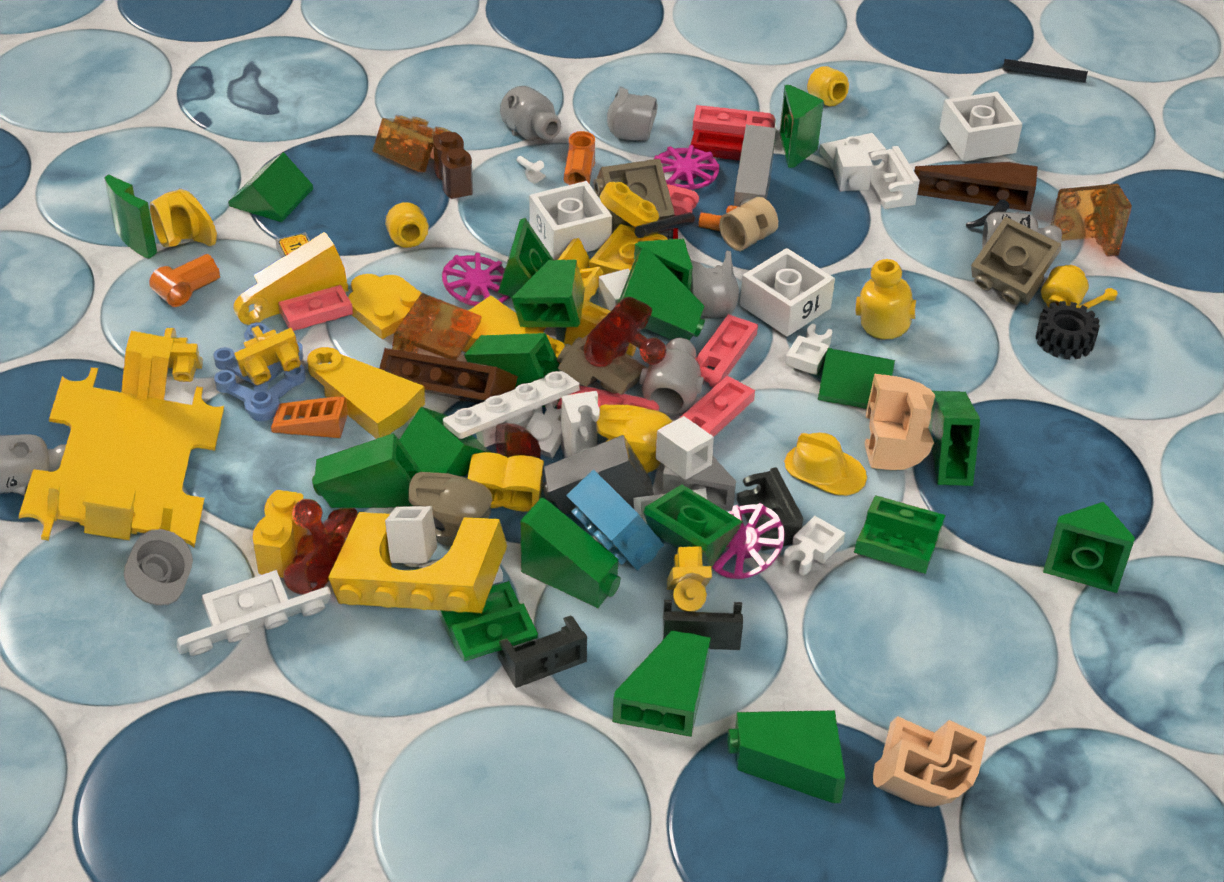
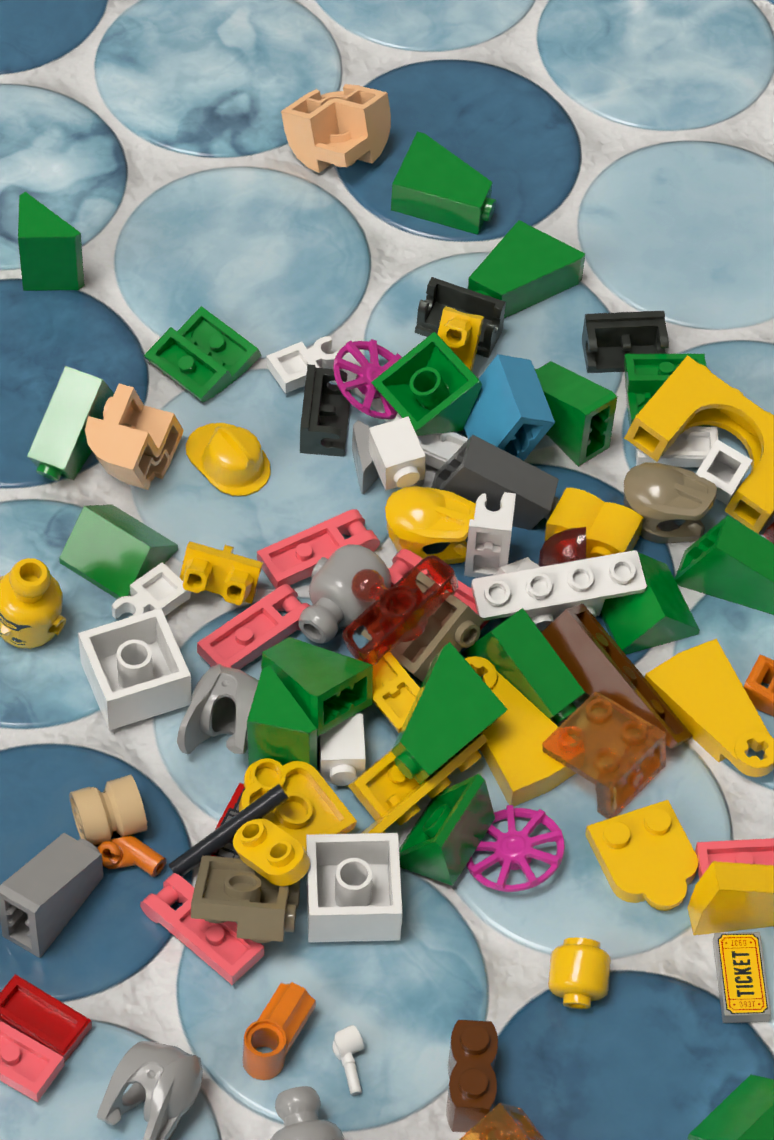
camera: 160 degrees left, 10 degrees up
dark pink wheel [654,145,719,190] -> none
none -> yellow hips [179,541,263,606]

